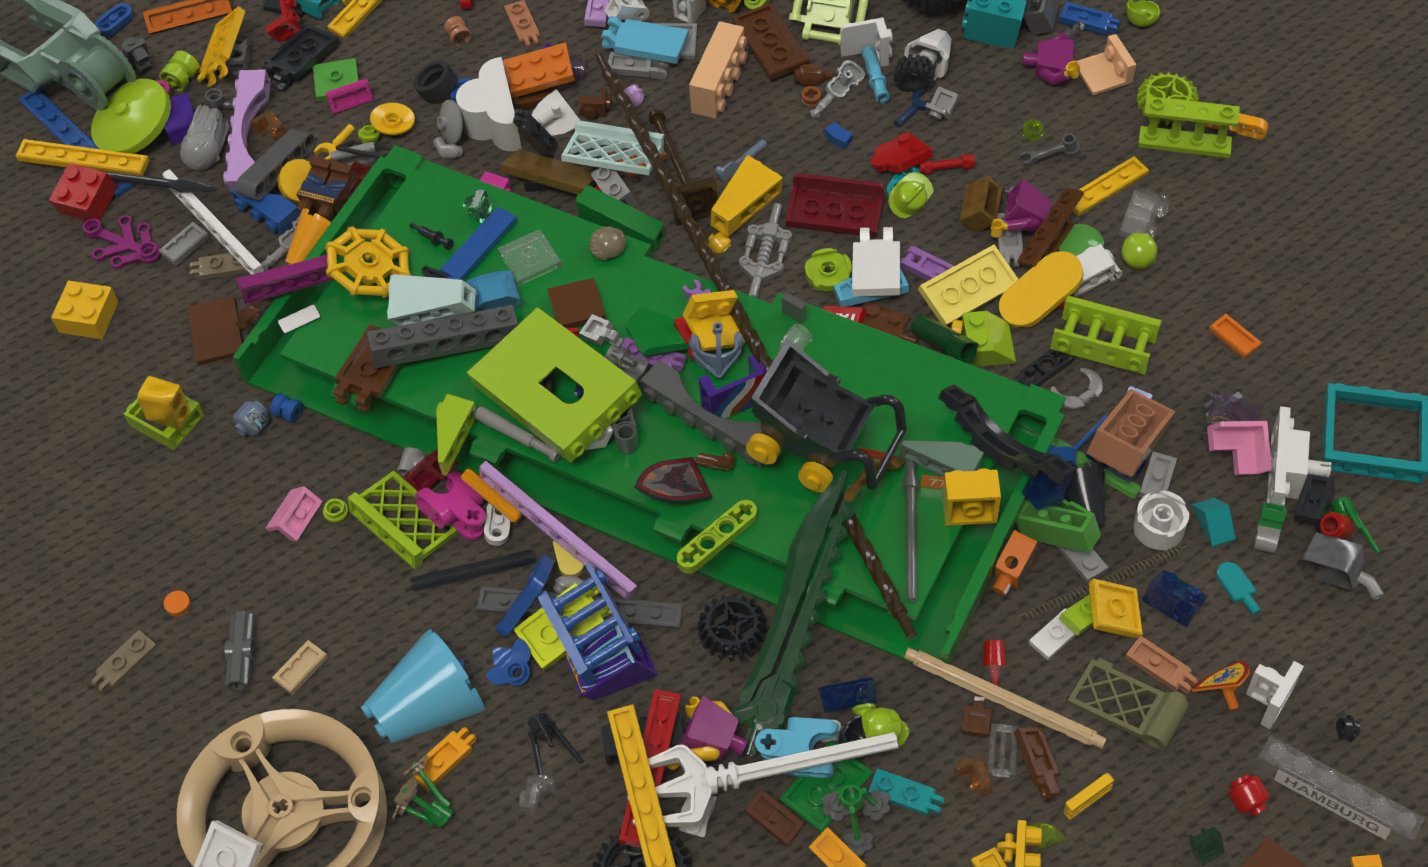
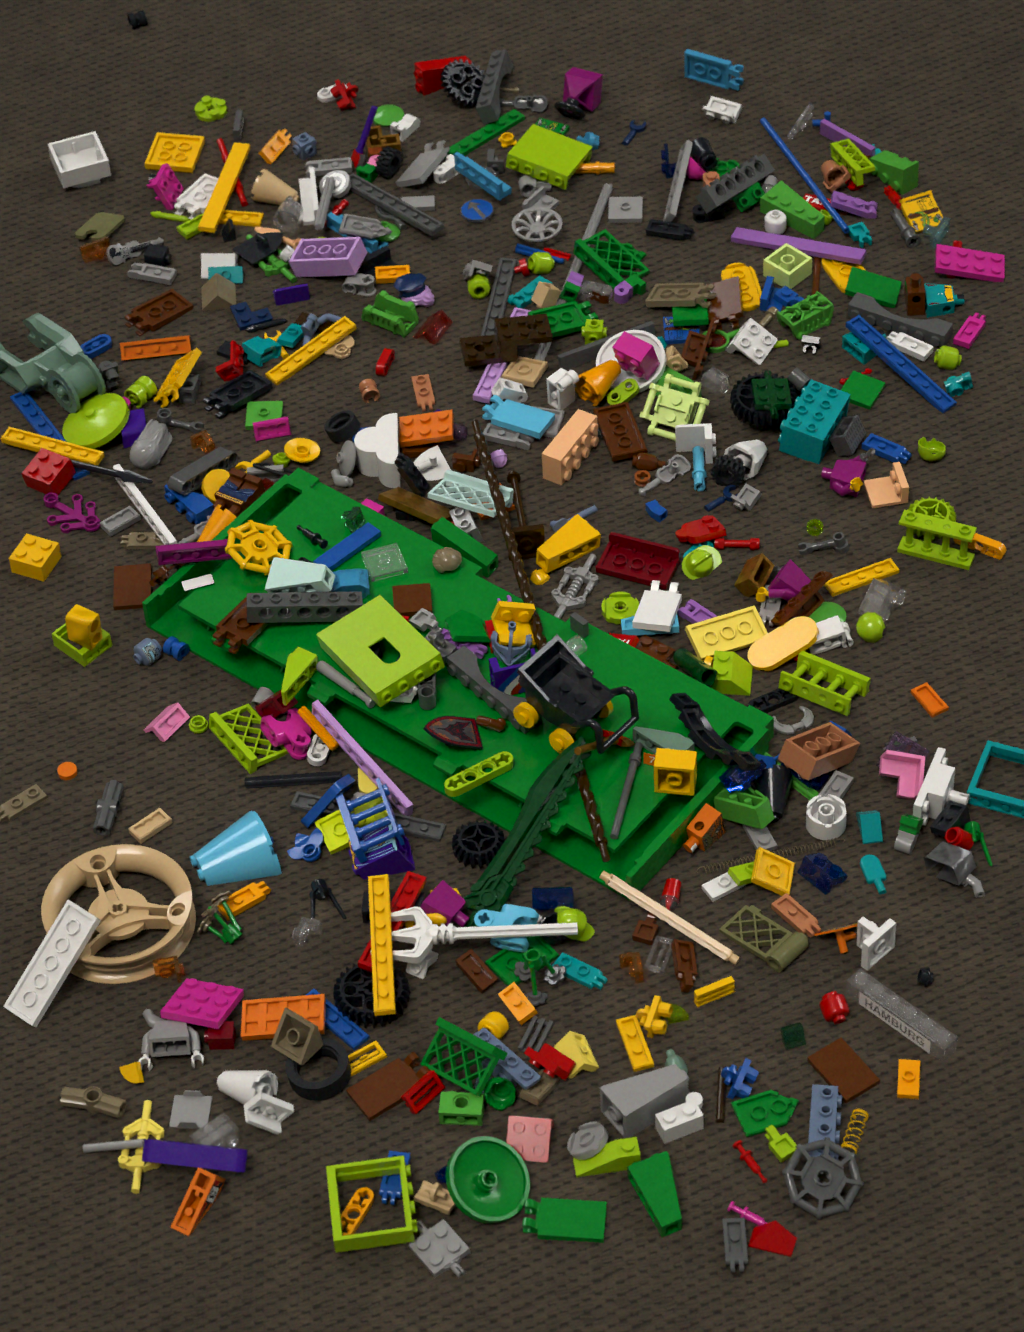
camera: 10 degrees right, 10 degrees down
lavender arch [223,70,271,192] -> none

